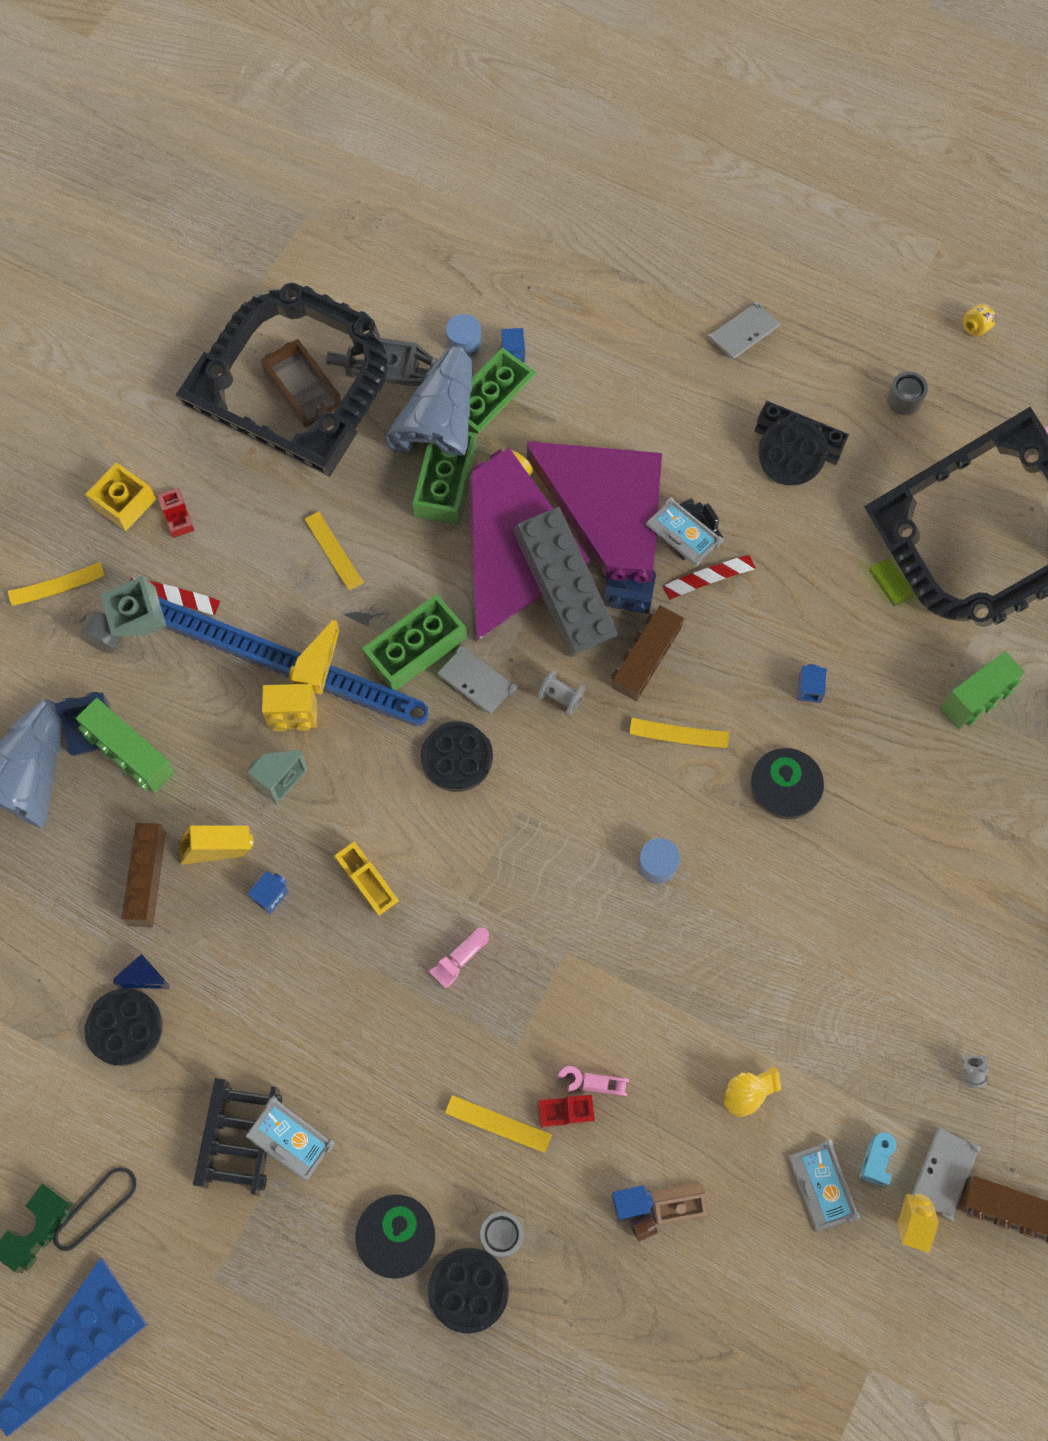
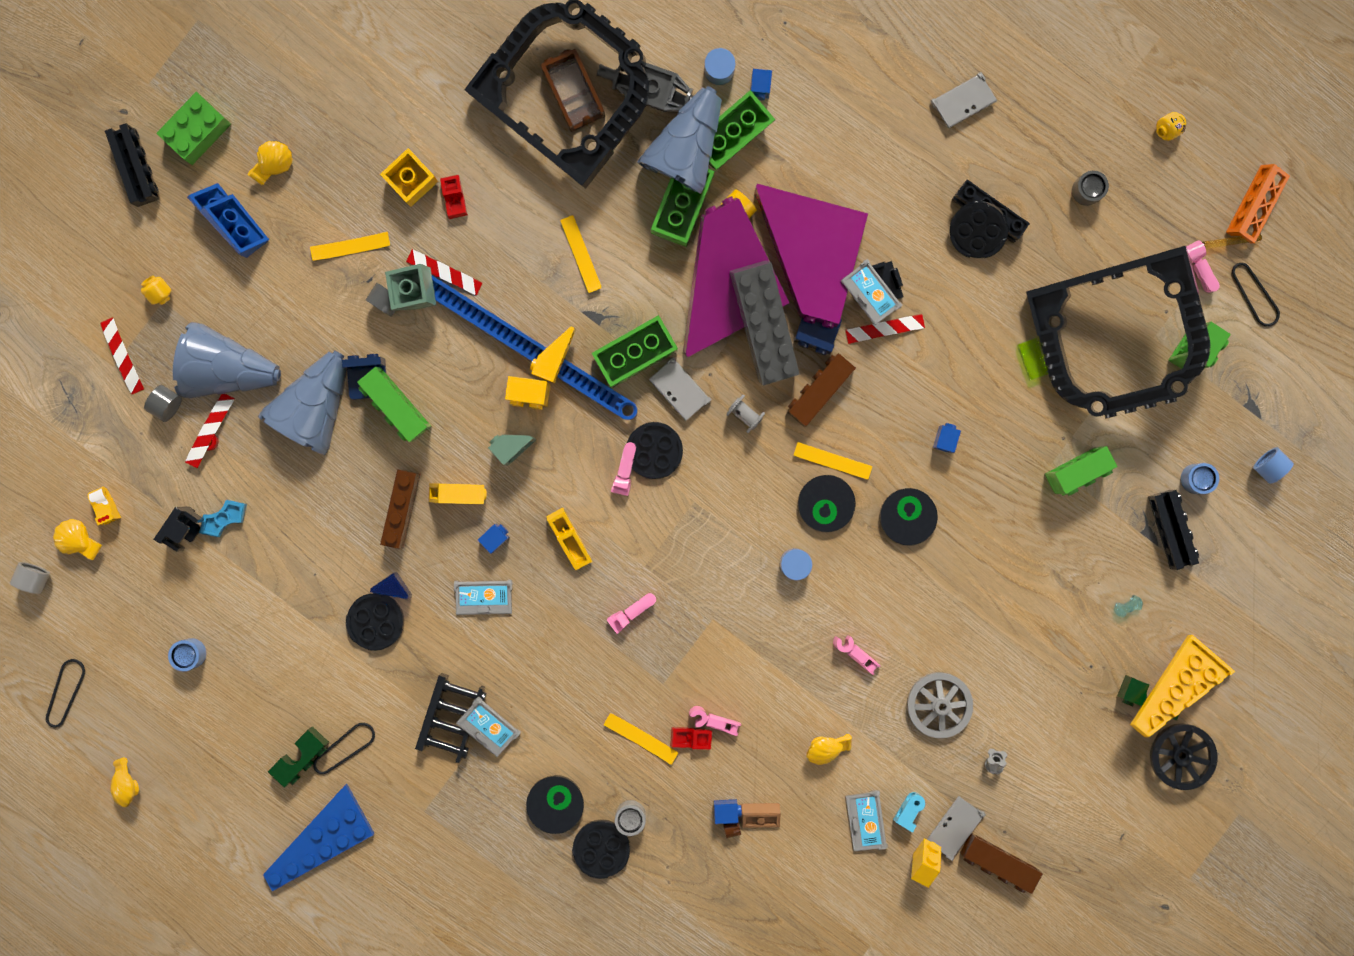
camera: 10 degrees right, 20 degrees up
none -> door [454,580,513,615]
none -> bright pink piece [611,442,636,496]
none -> black tile [798,475,856,532]
none -> bright pink piece [833,635,881,675]
none -> light grey wheel [907,672,973,738]

